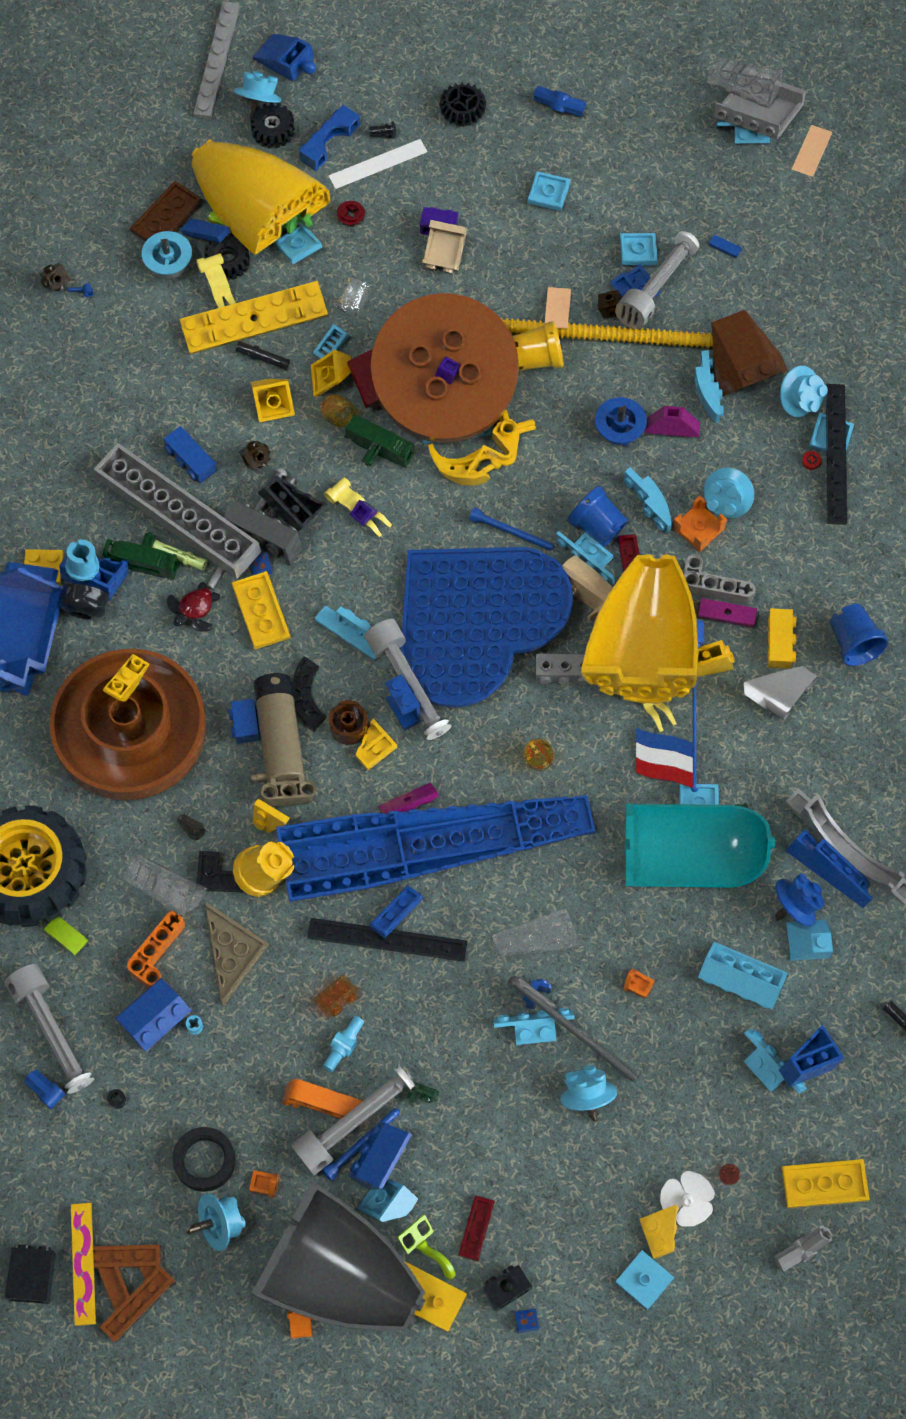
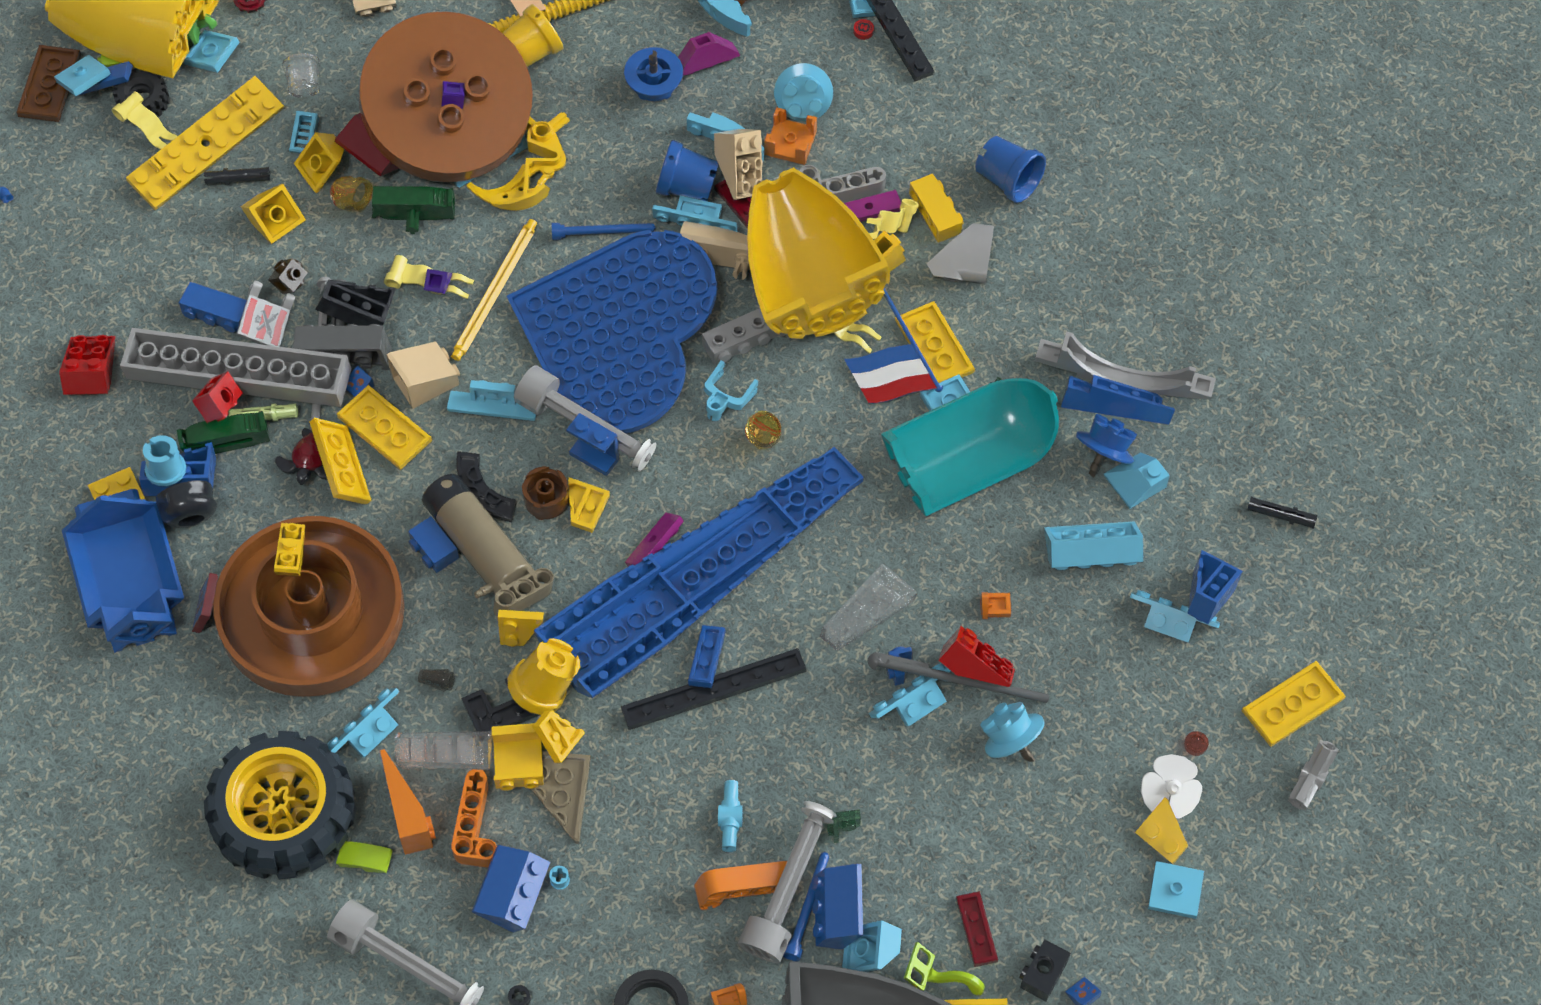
camera: 30 degrees left, 5 degrees down
medium azure piece [142,231,192,279] -> none
clear orange bracket [313,974,359,1019] -> none
none -> medium azure plate [54,55,111,96]
none -> red slope [59,335,115,395]
none -> red brick [192,371,242,423]
none -> dark red tile [192,573,218,633]
none -> flag [236,280,295,347]
none -> yellow plate [309,417,371,505]
none -> medium azure bracket [327,688,400,757]
none -> orange slope [380,749,436,855]
none -> tan slope [386,342,460,409]
none -> yellow piece [451,219,537,361]
none -> yellow panel [492,723,544,791]
none -> yellow wing [532,710,585,763]
none -> medium azure piece [704,360,759,421]
none -> tan slope [714,129,763,199]
none -> light yellow flag [866,199,918,239]
none -> yellow tile [895,301,975,383]
none -> red slope [938,626,1015,687]

